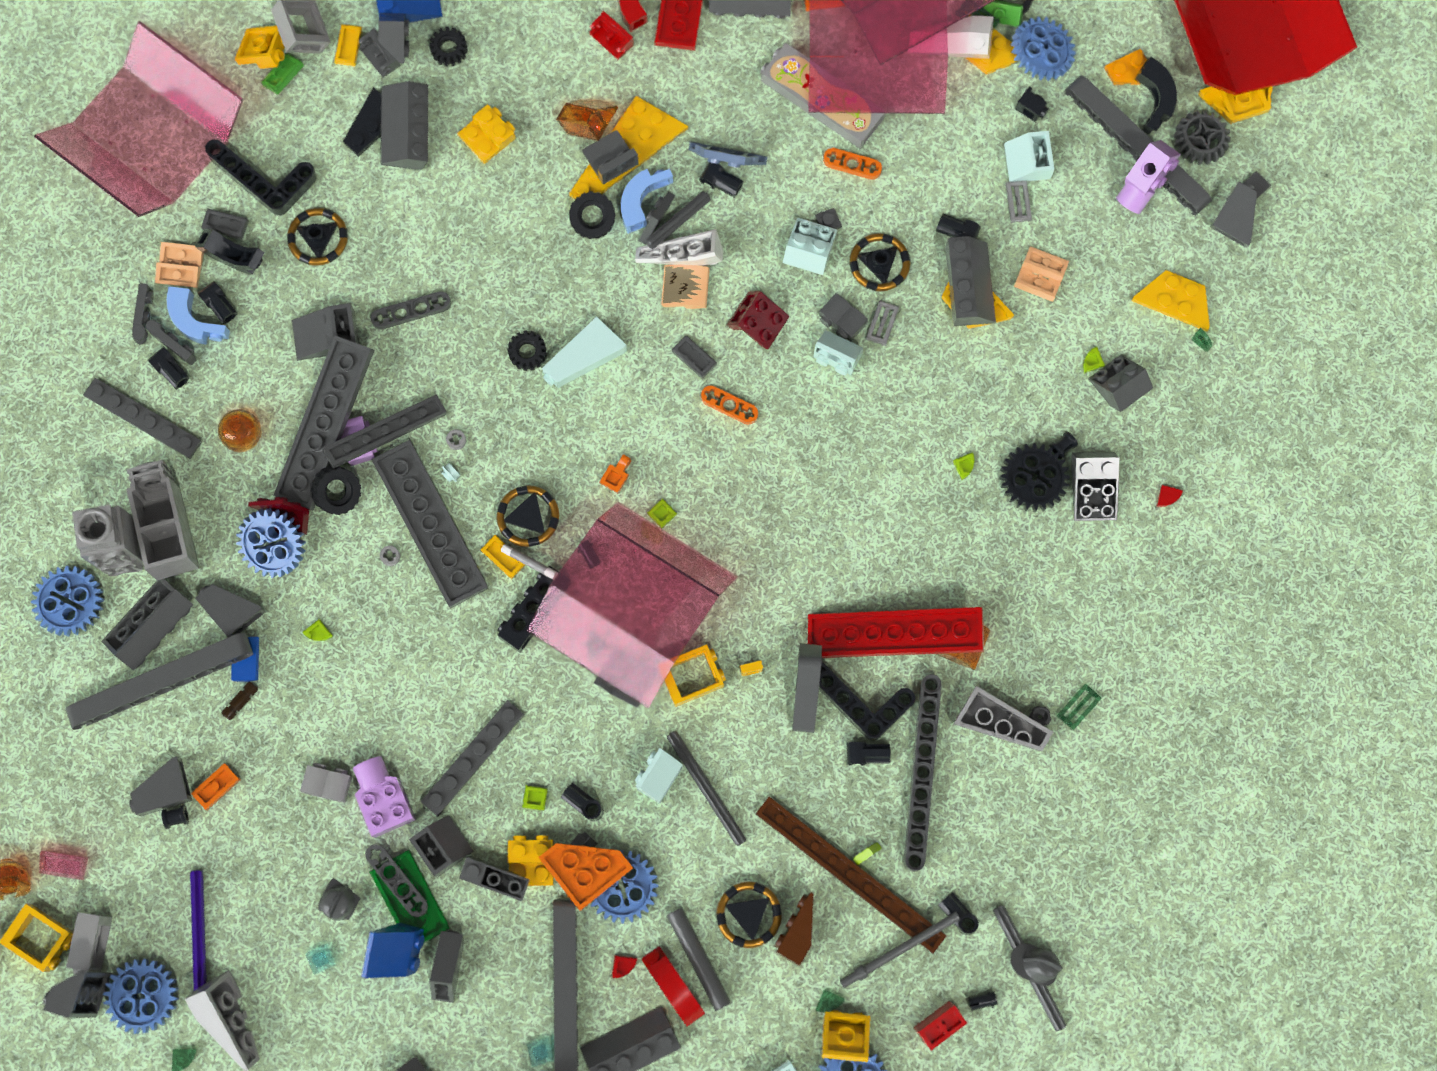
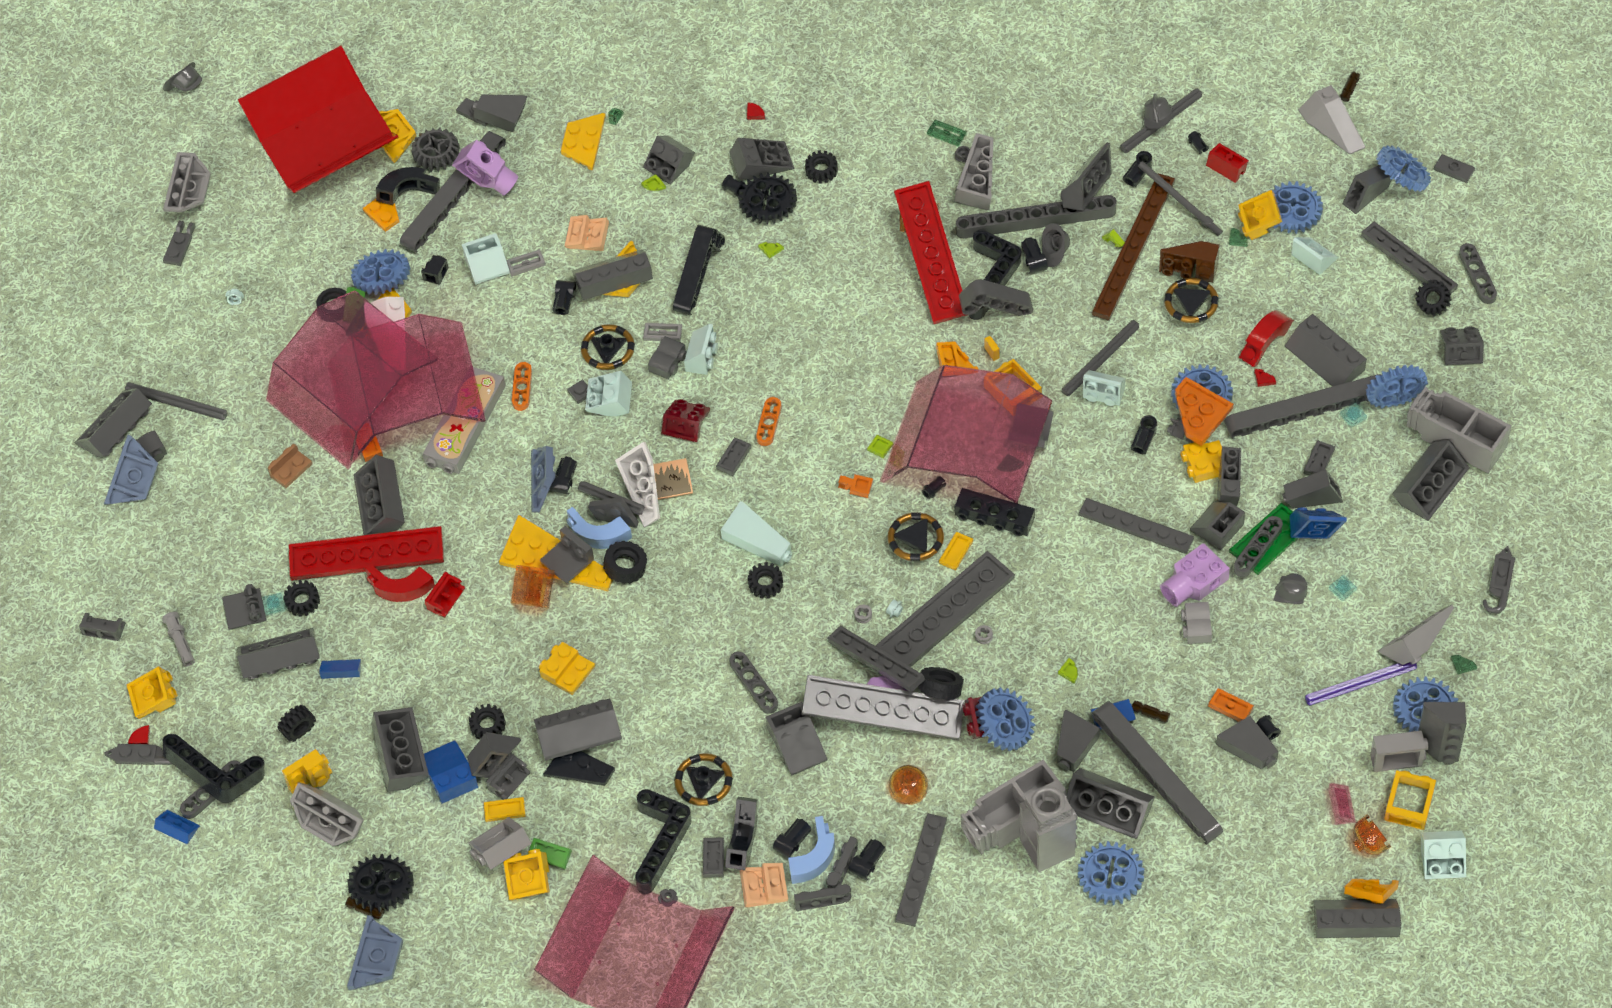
camera: 100 degrees left, 20 degrees down
light grey bar [501,544,558,580] -> none
lime tile [522,785,548,811] -> none
dark grey piece [666,908,731,1012] -> none
none -> dark grey plate [658,889,678,907]
none -> black beam [673,224,725,315]
none -> black tyre [805,150,838,184]
none -> light orange wing [936,341,979,377]
none -> dark grey piece [1042,223,1070,267]
none -> dark grey slope [1060,142,1112,211]
none -> dark grey plate [1304,440,1335,475]

